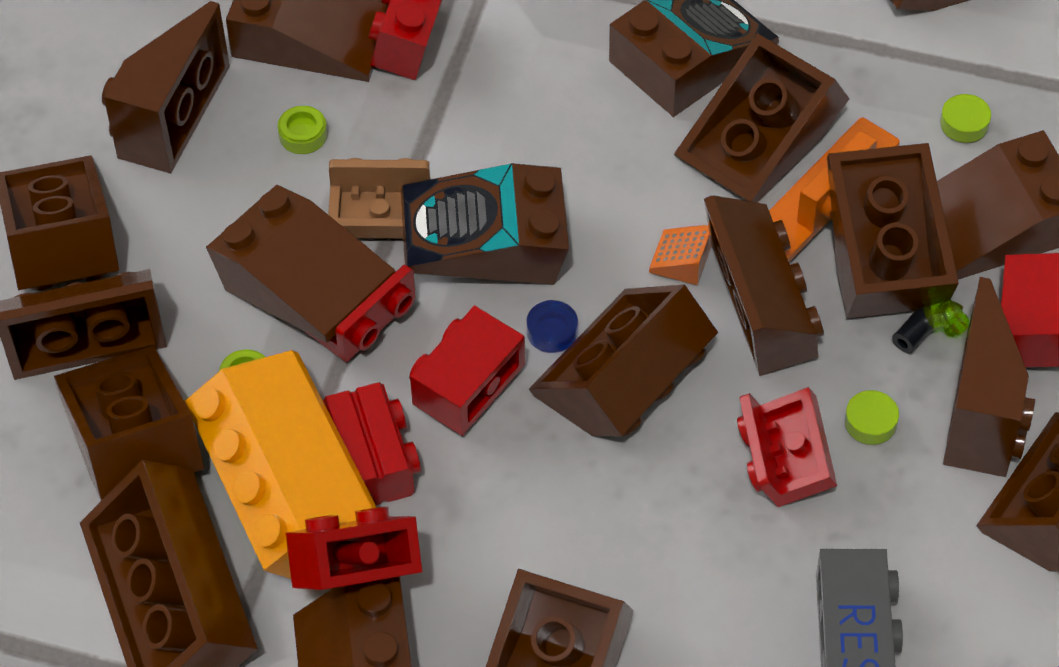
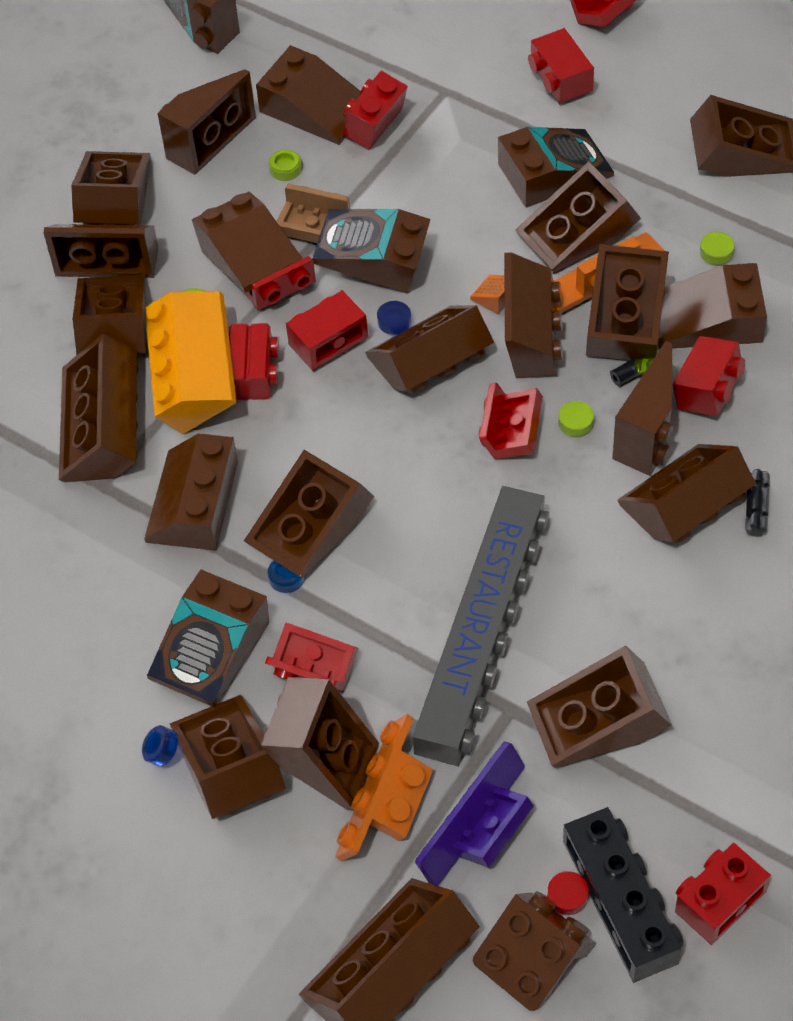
camera: 20 degrees right, 0 degrees up
red brick [285,507,423,590] -> none

